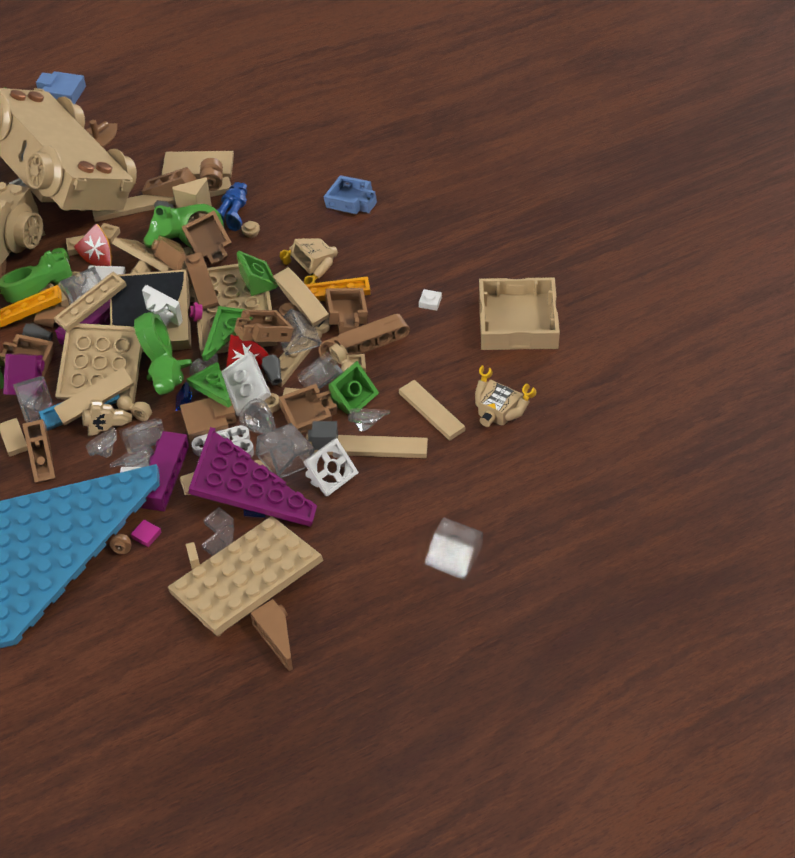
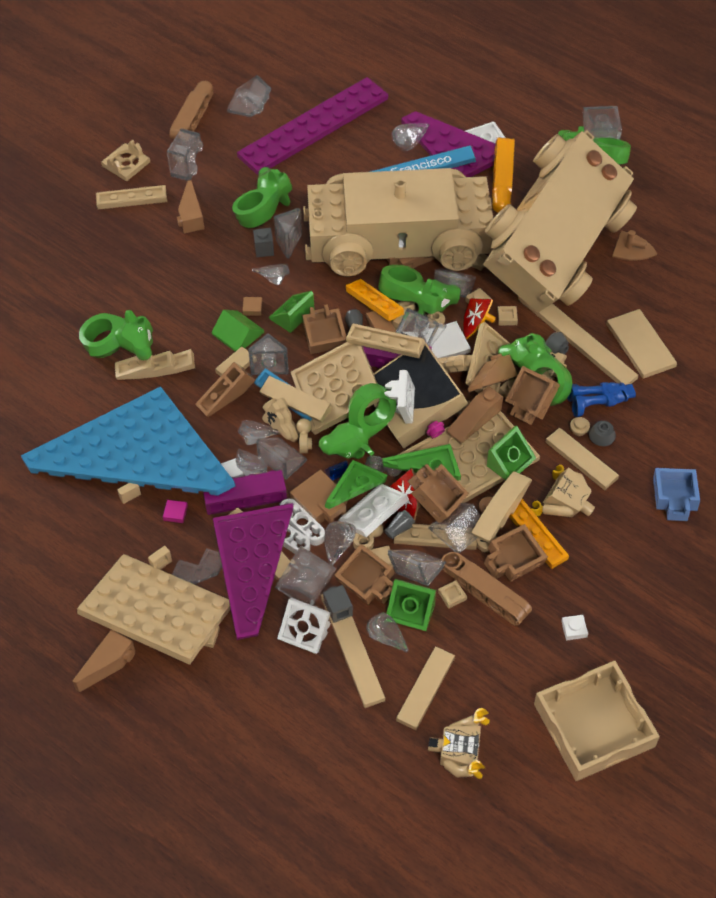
camera: 65 degrees right, 5 degrees up
magenta slope [3,354,45,395] -> none
medium blue piece [36,71,86,104] -> none
medium nougat plate [110,534,132,554] -> none
medium nougat slope [142,167,197,197] -> none
tan slope [172,177,212,220] -> none
medium nougat wheel [200,158,223,191] -> none
tan plate [329,343,354,373] -> none
clear slope [425,517,483,580] -> none
none -> tan tile [117,483,141,504]
none -> clear slope [434,268,476,298]
none -> tan tile [546,428,619,490]
none -> dark grey cone [589,421,616,446]

